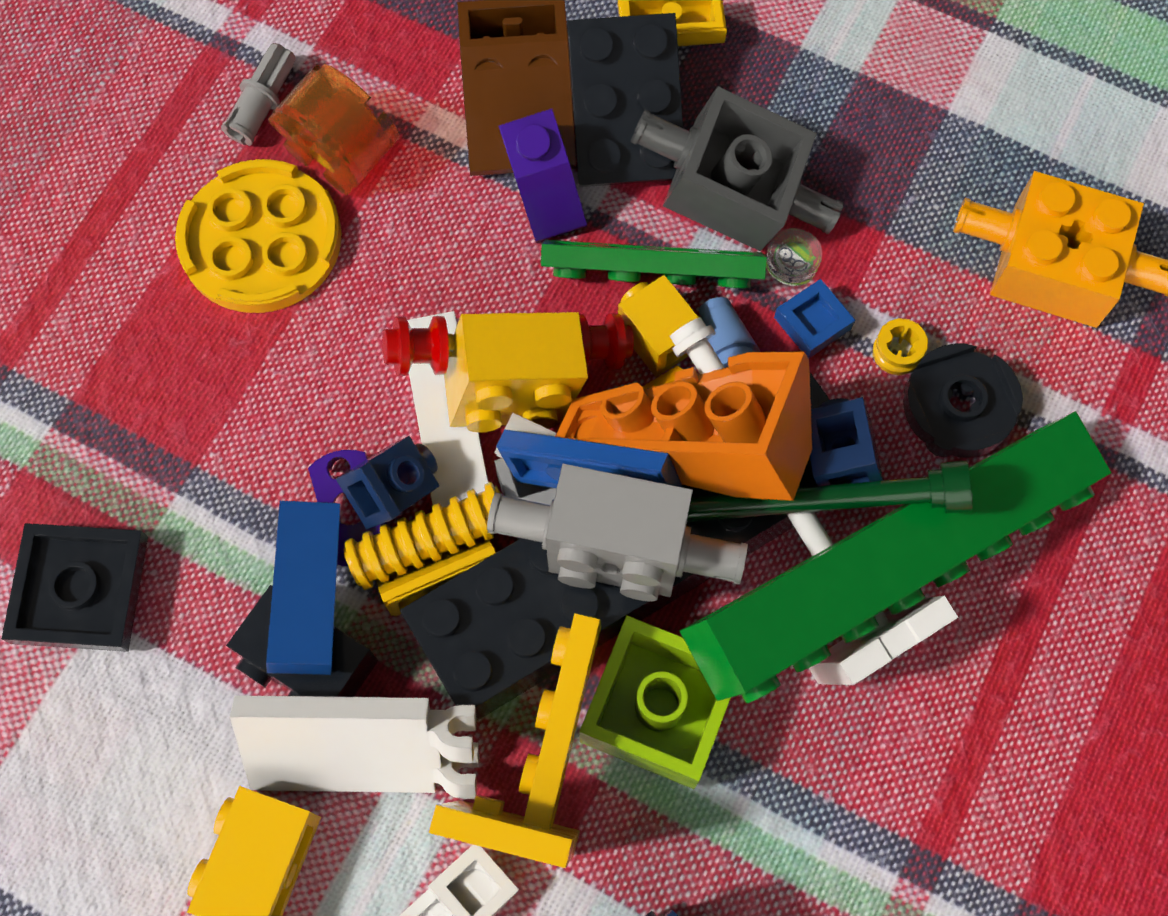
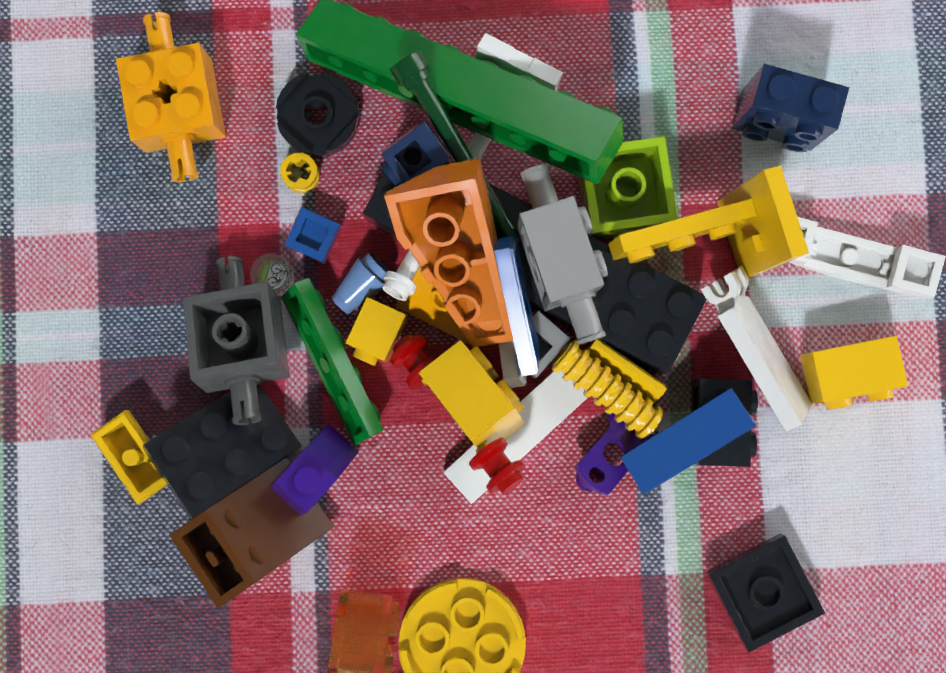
camera: 115 degrees left, 15 degrees up
dark blue brick [336,435,440,529] -> none

